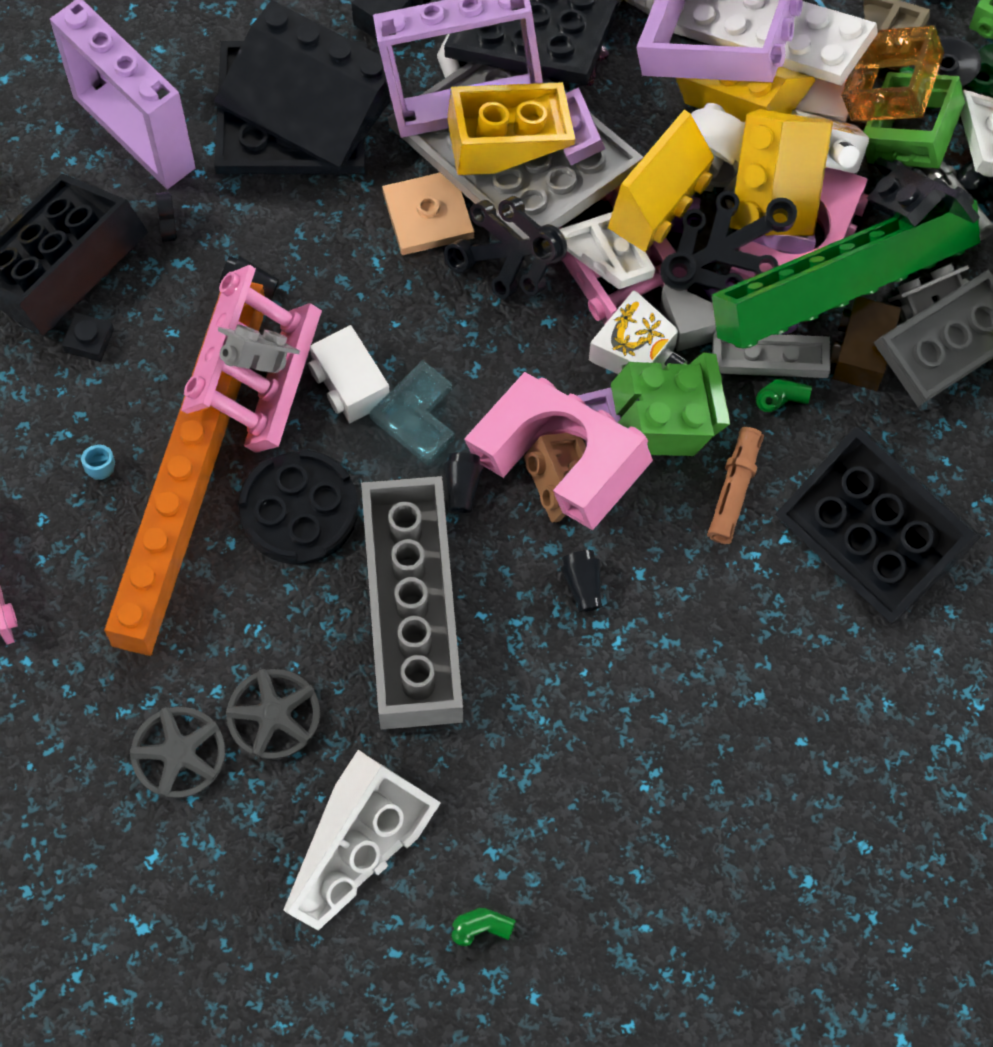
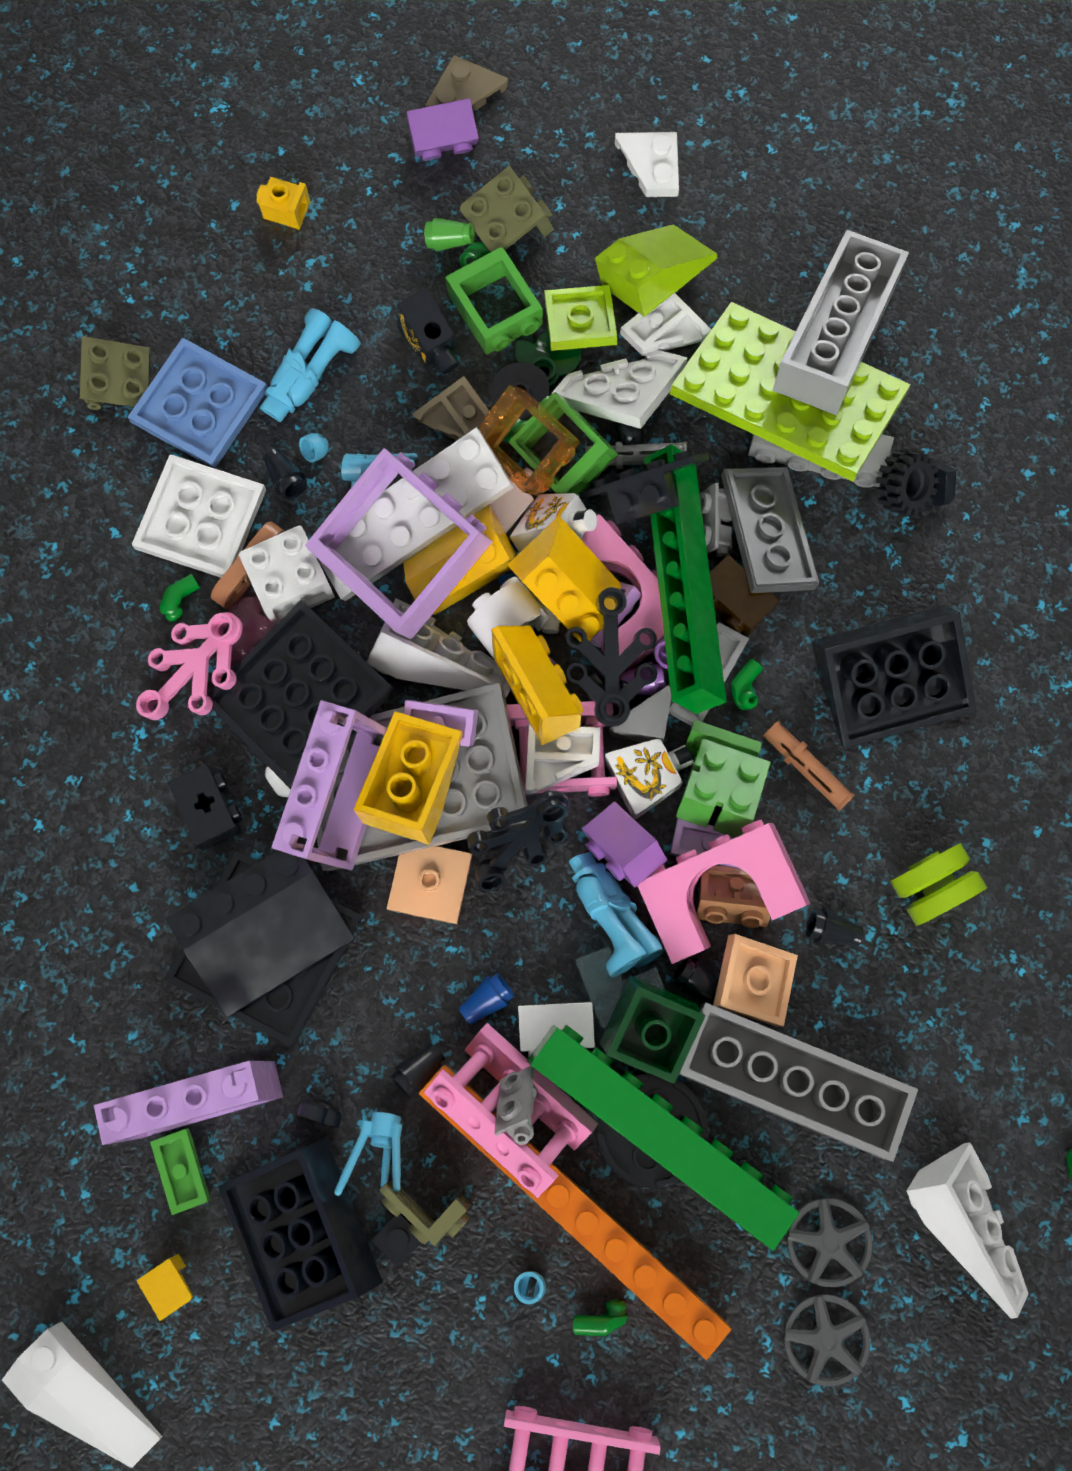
camera: 60 degrees left, 10 degrees up
none -> bright green plate [150,1128,211,1215]
none -> medium azure plant [334,1112,402,1196]
none -> white wedge [367,599,510,697]
none -> olive bracket [380,1180,472,1246]
none -> blue cone [459,973,514,1025]
none -> green brick [527,1025,800,1251]
none -> medium azure piece [569,852,665,978]
none -> green arm [573,1299,628,1336]
none -> medium lavender brick [582,801,667,888]
none -> dark green brick [600,976,706,1084]
none -> light nougat plate [713,934,798,1027]
none -> lime wheel [890,843,988,926]

